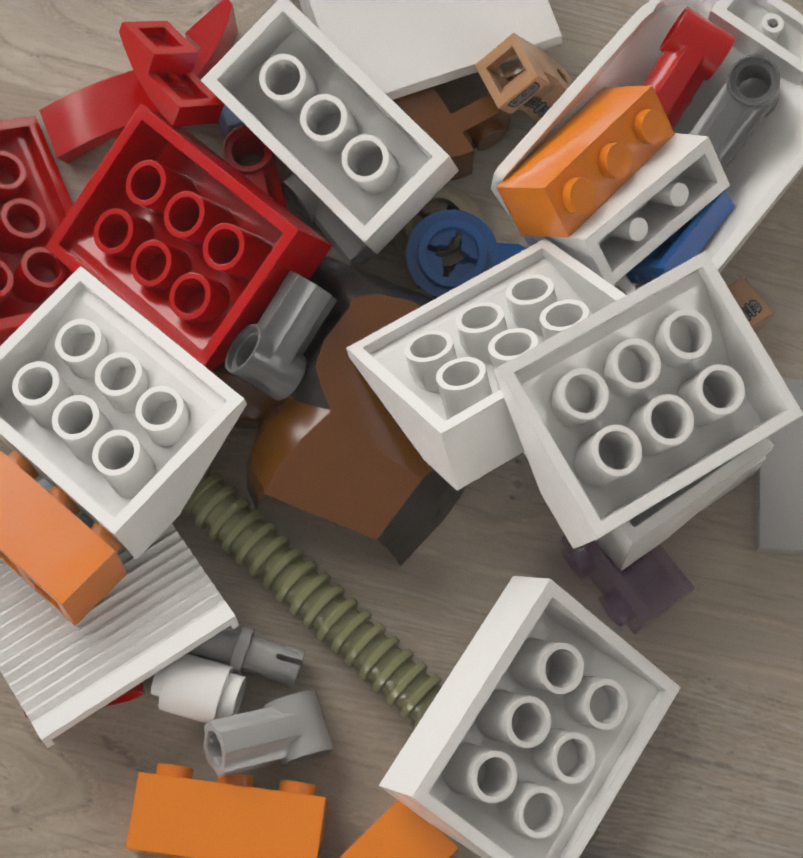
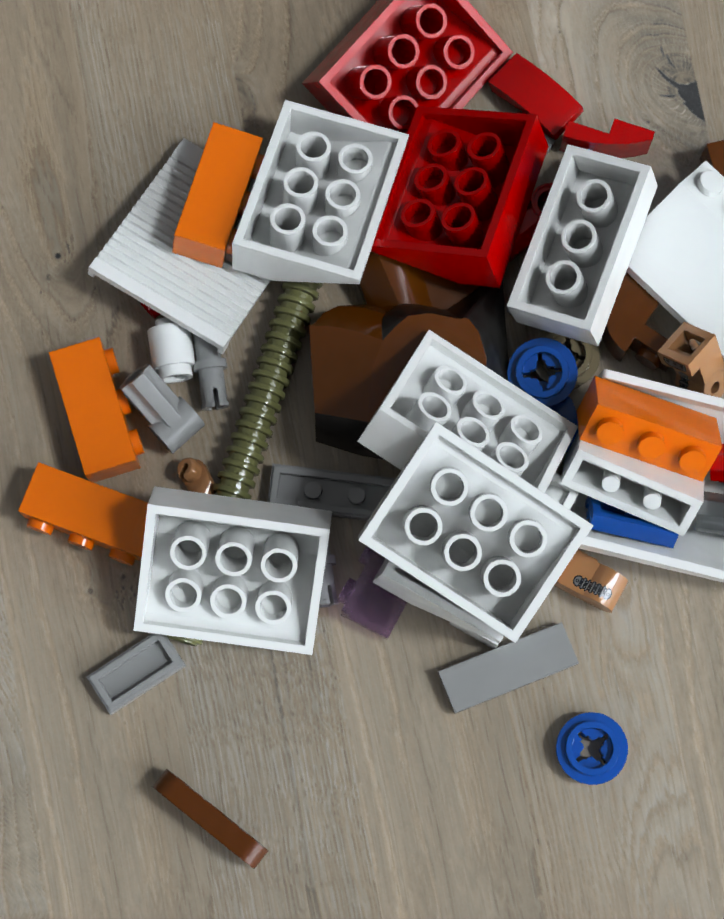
camera: 65 degrees right, 5 degrees up
red slope [119,21,225,127] -> none
dark grey piece [225,270,337,401] -> none
none -> medium nougat arm [177,458,215,495]
none -> light grey tile [267,463,396,521]

